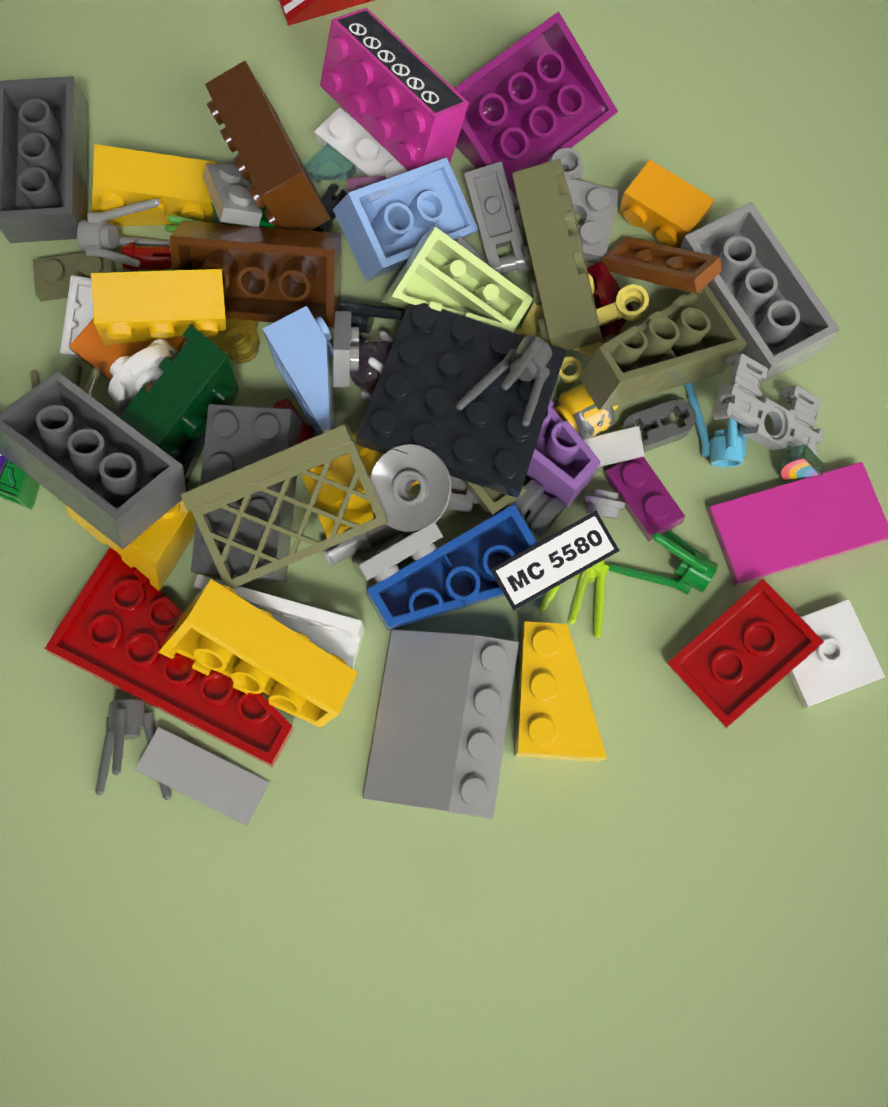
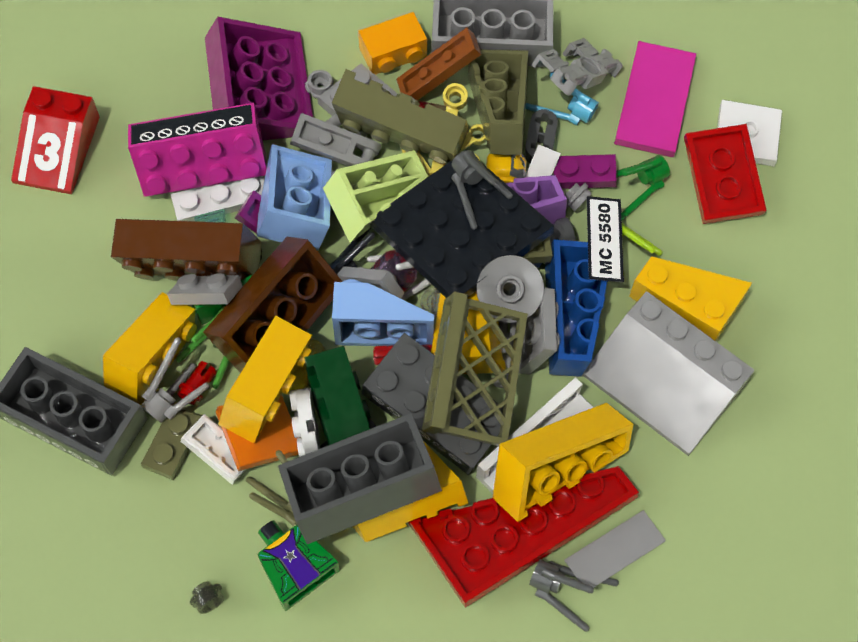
camera: 60 degrees left, 10 degrees down
tile [779,444,823,481] -> none

